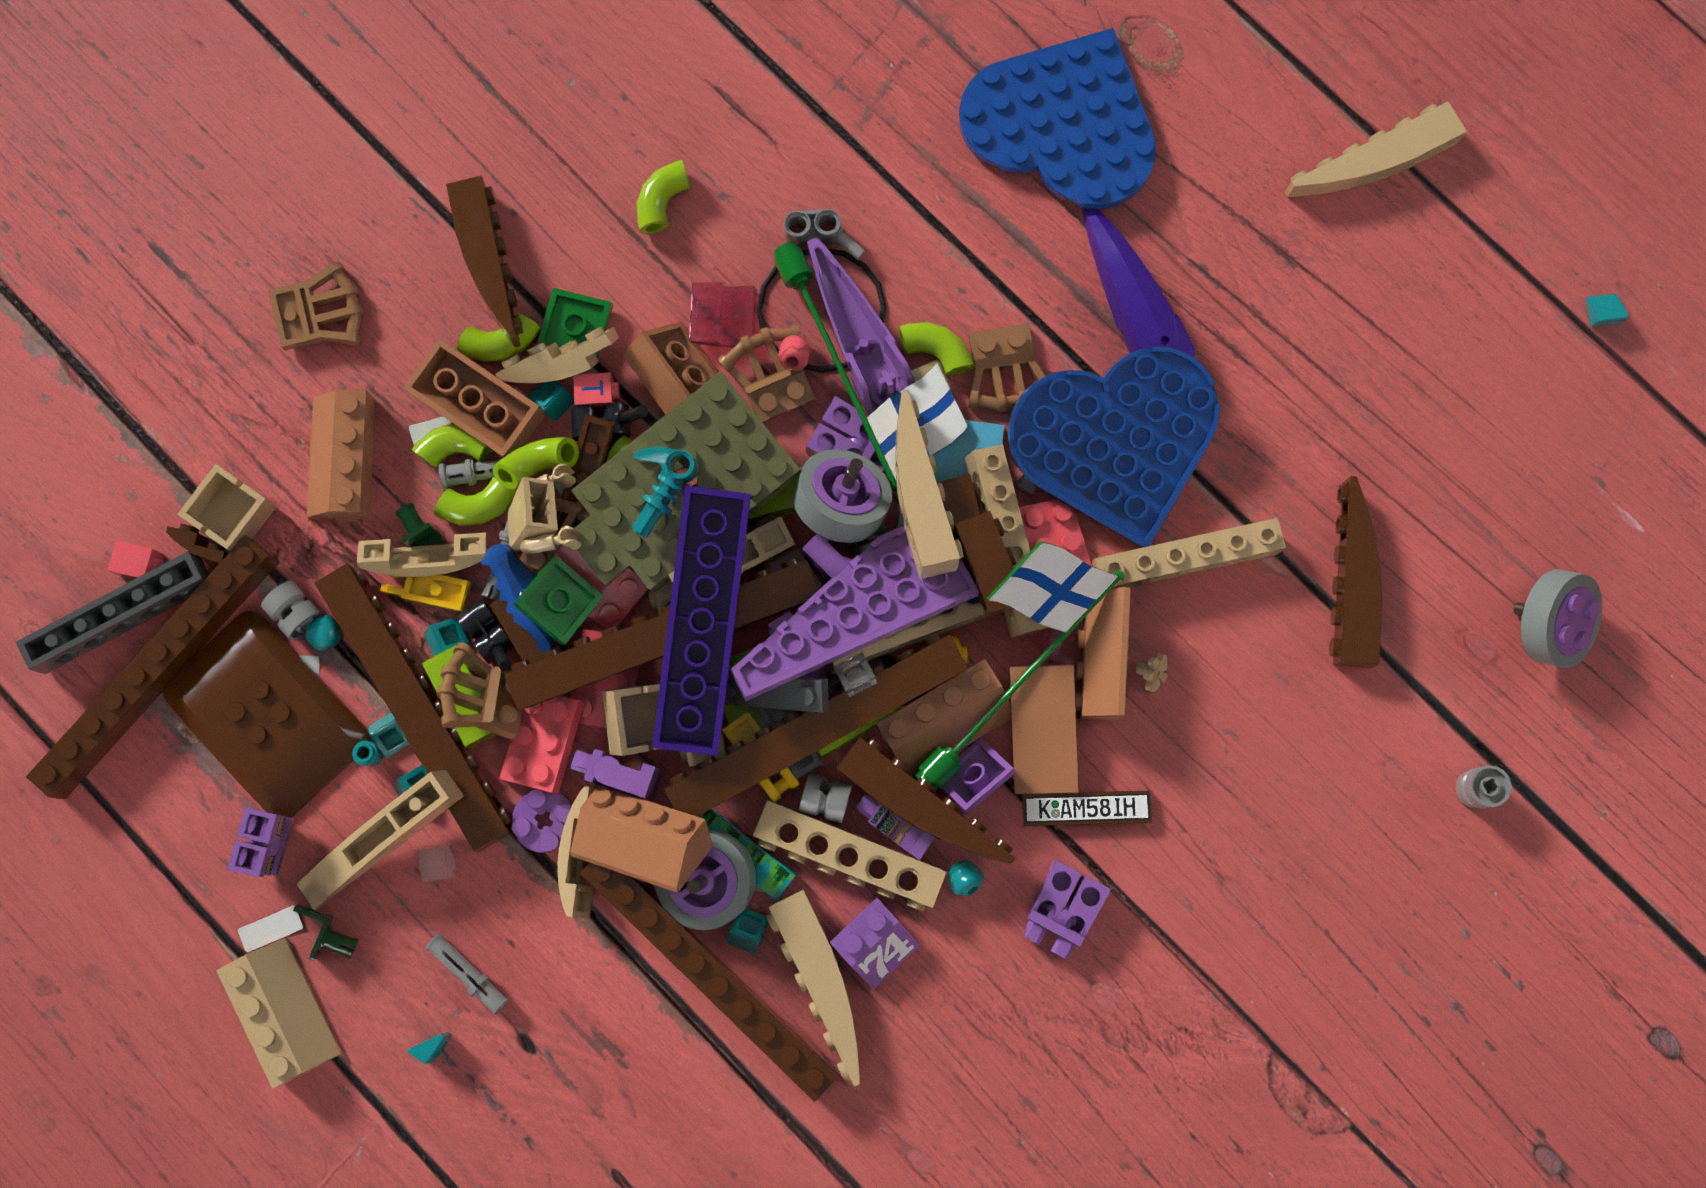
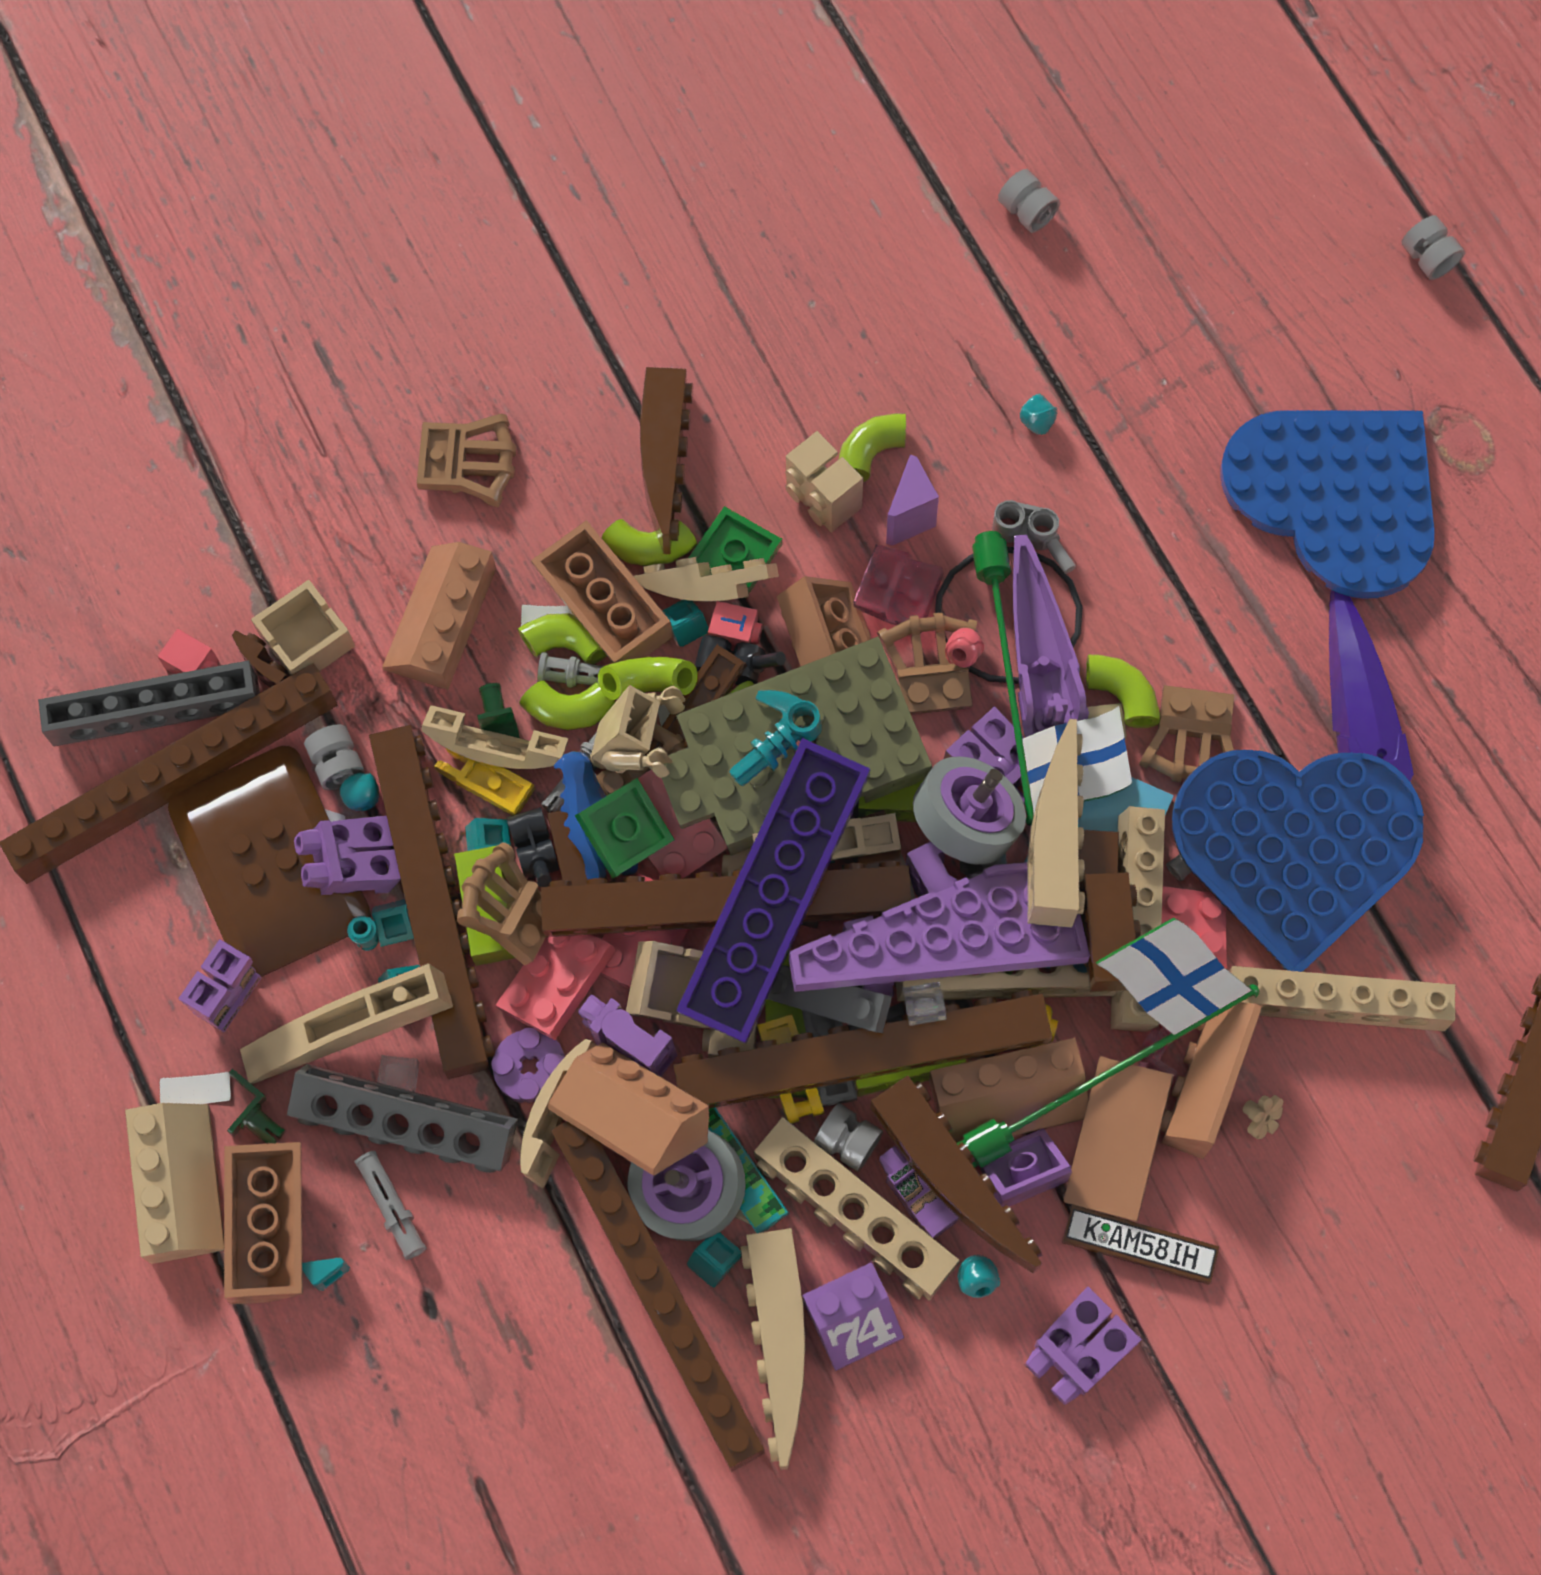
camera: 20 degrees right, 10 degrees down
none -> nougat slope [224,1142,303,1305]
none -> dark grey brick [287,1064,518,1173]
none -> medium lavender hips [294,816,401,895]
none -> tan piece [785,431,863,532]
none -> medium lavender slope [886,455,939,546]
none -> teal piece [1020,394,1058,435]

